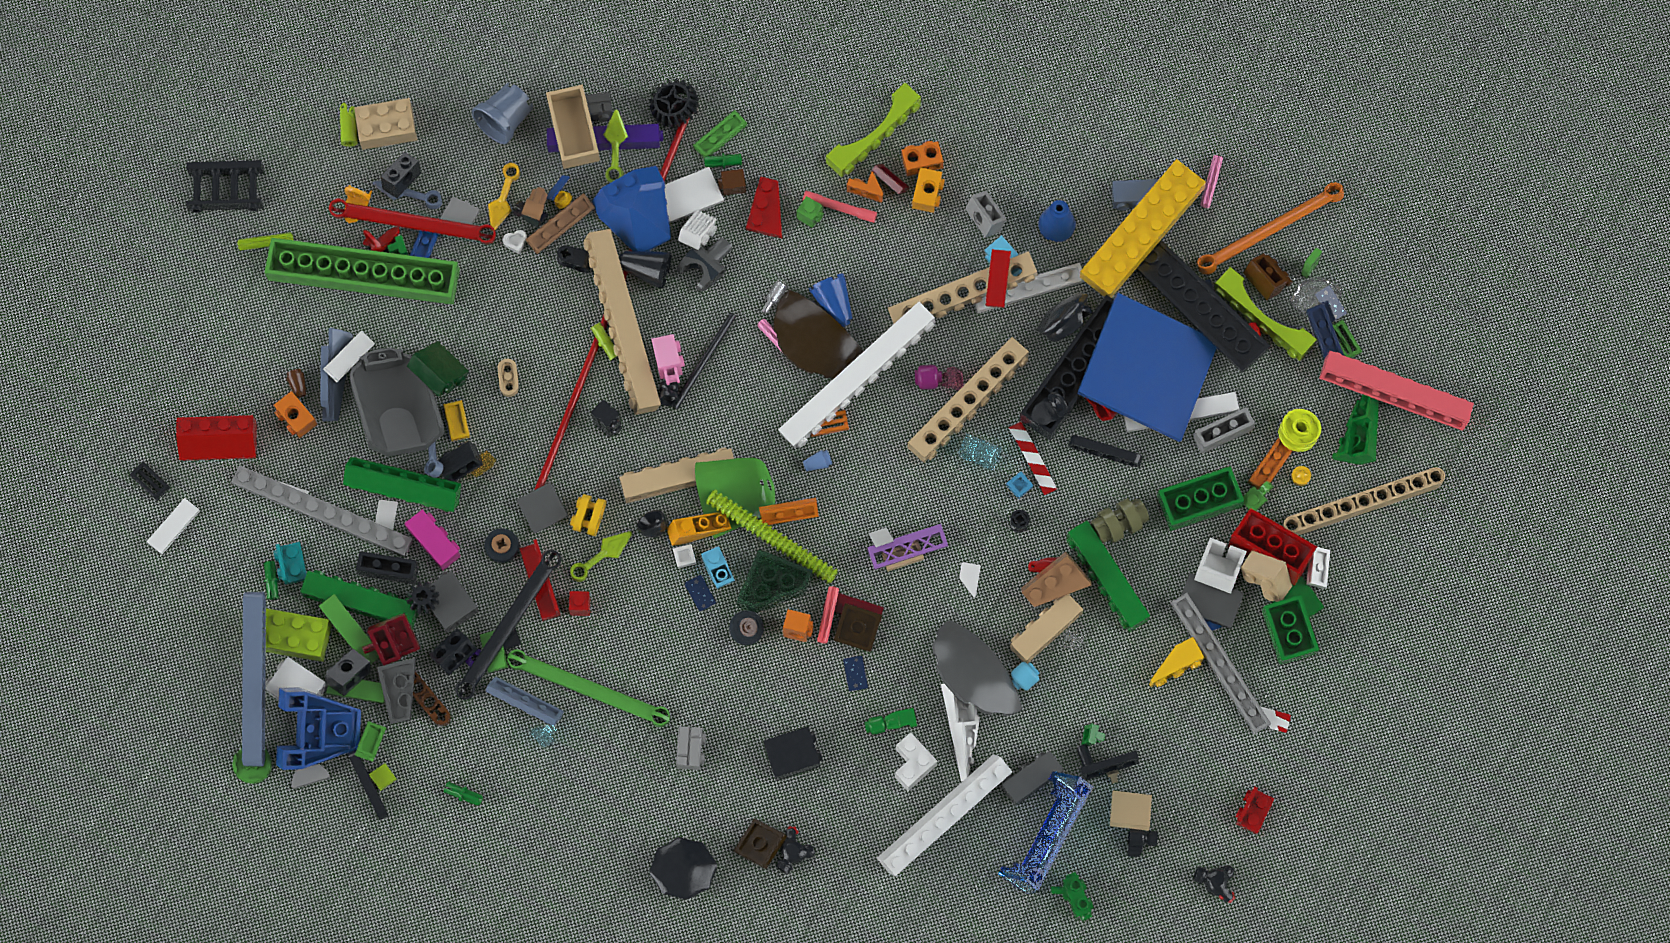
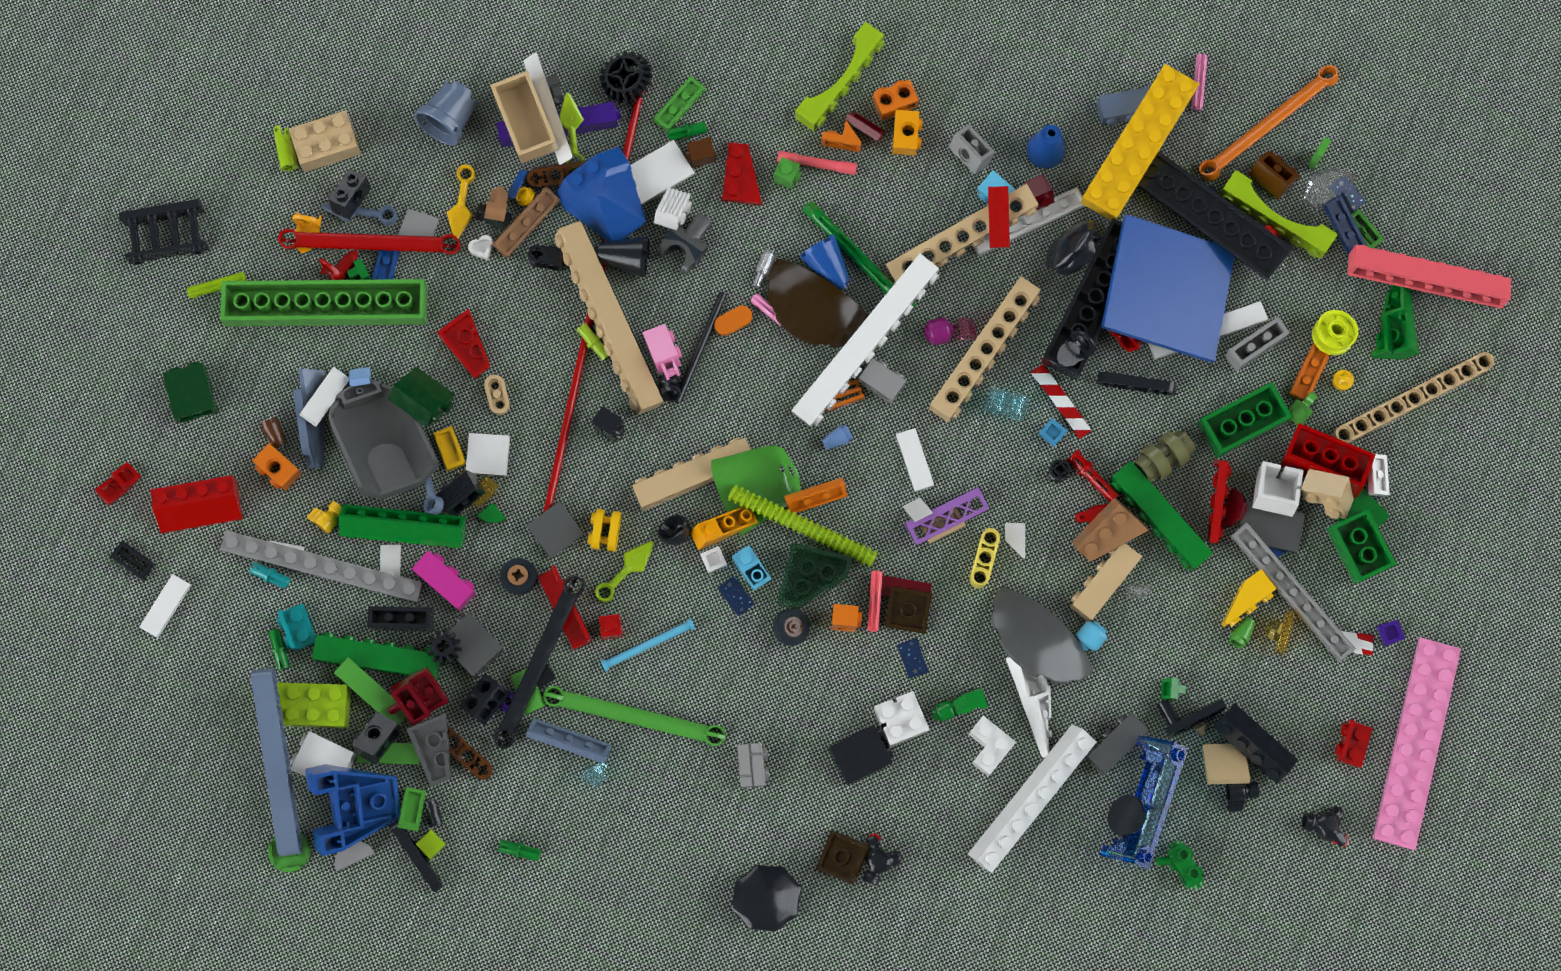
camera: 10 degrees left, 5 degrees up
none -> red slope [95,462,141,506]
none -> dark green brick [162,362,218,424]
none -> teal axle [249,562,290,589]
none -> yellow piece [306,501,342,534]
none -> light blue tile [349,367,371,387]
none -> black pin [423,800,443,828]
none -> red wing [437,308,491,380]
none -> white tile [466,433,510,477]
none -> green tile [477,503,506,523]
none -> white sticker [524,53,573,165]
none -> reddish brown beam [527,160,588,187]
none -> medium azure bar [600,618,695,672]
none -> orange tile [714,306,752,336]
none -> green piece [802,201,916,310]
none -> light grey brick [858,358,906,405]
none -> white piece [874,691,929,747]
none -> white tile [896,428,934,492]
none -> light yellow beam [969,528,1000,589]
none -> dark red brick [1024,174,1055,211]
none -> red pin [1066,449,1120,503]
none -> black tile [1108,795,1146,837]
none -> red wing [1207,459,1231,543]
none -> black brick [1213,703,1298,784]
none -> dark red tile [1220,488,1248,528]
none -> bright green cone [1229,617,1256,649]
none -> clear yellow tile [1265,610,1295,655]
none -> bright pink plate [1372,638,1461,850]
none -> dark purple plate [1376,619,1405,646]

